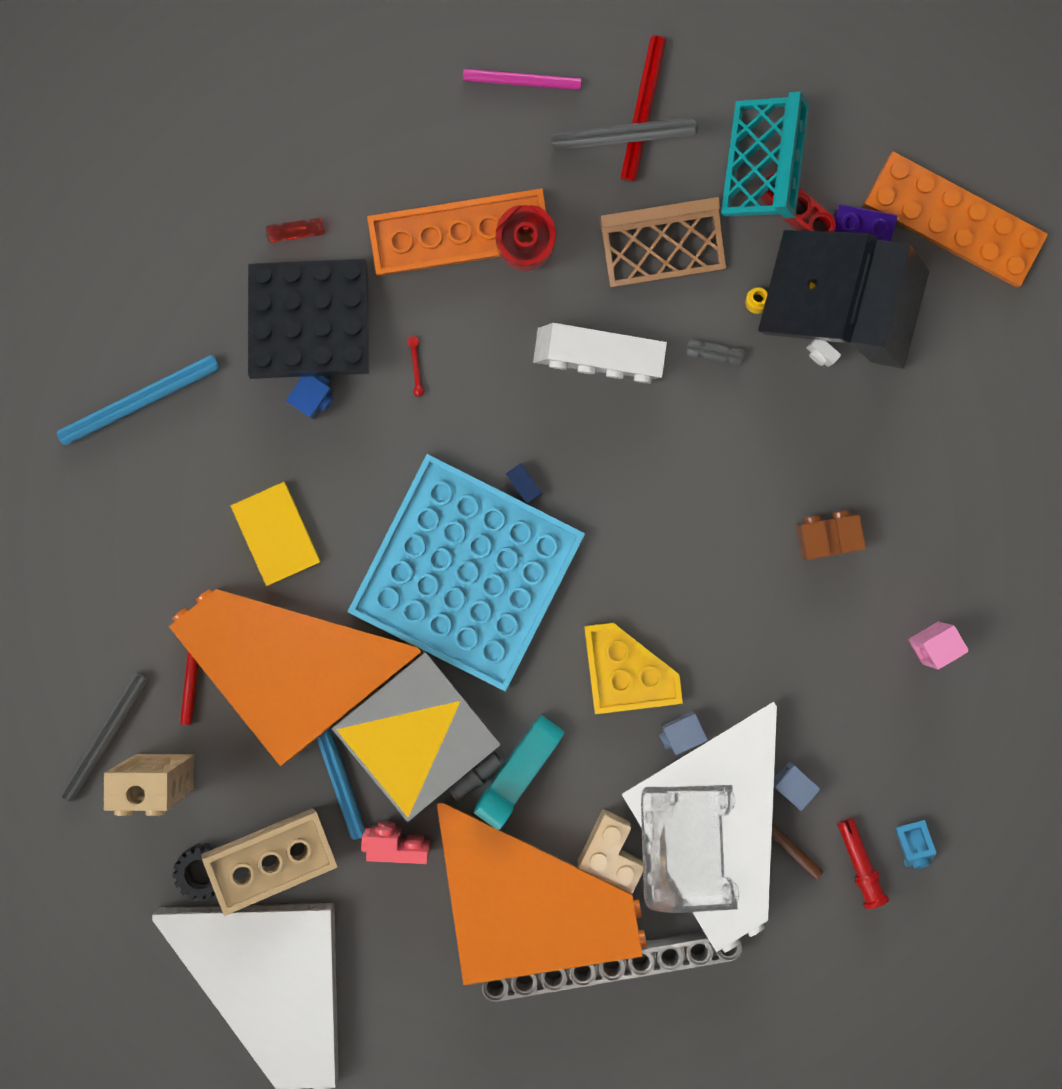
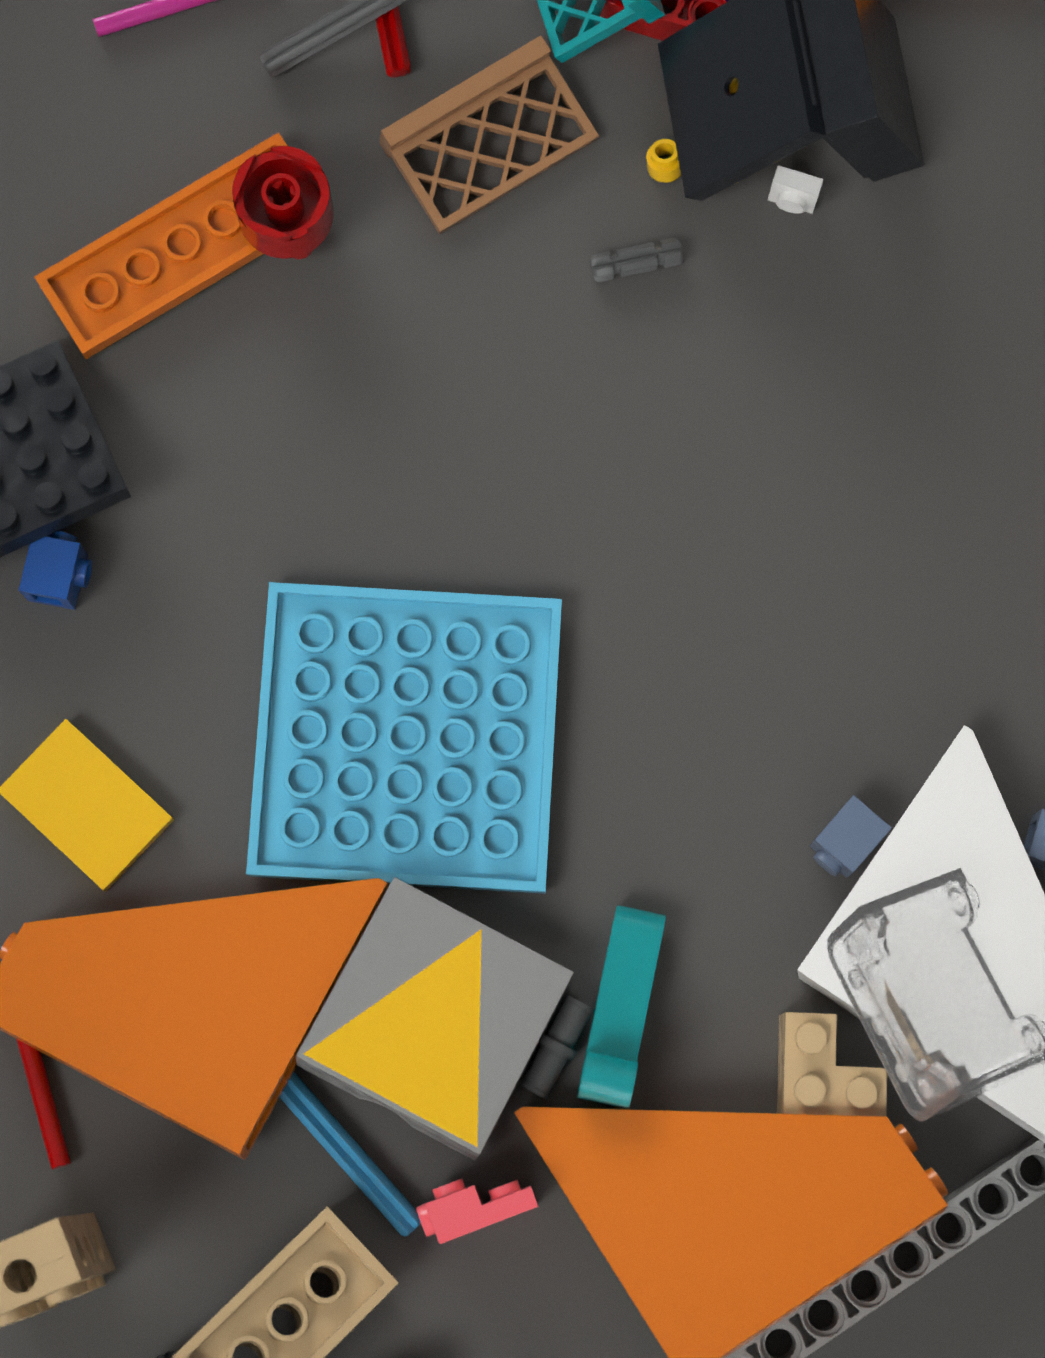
camera: 25 degrees left, 10 degrees down
red hinge [407,336,425,397] -> none
dark blue piece [506,463,542,504] -> none
white wedge [533,323,667,384] -> none
yellow plate [584,622,683,714] -> none
dark orange brick [796,510,866,560] -> none

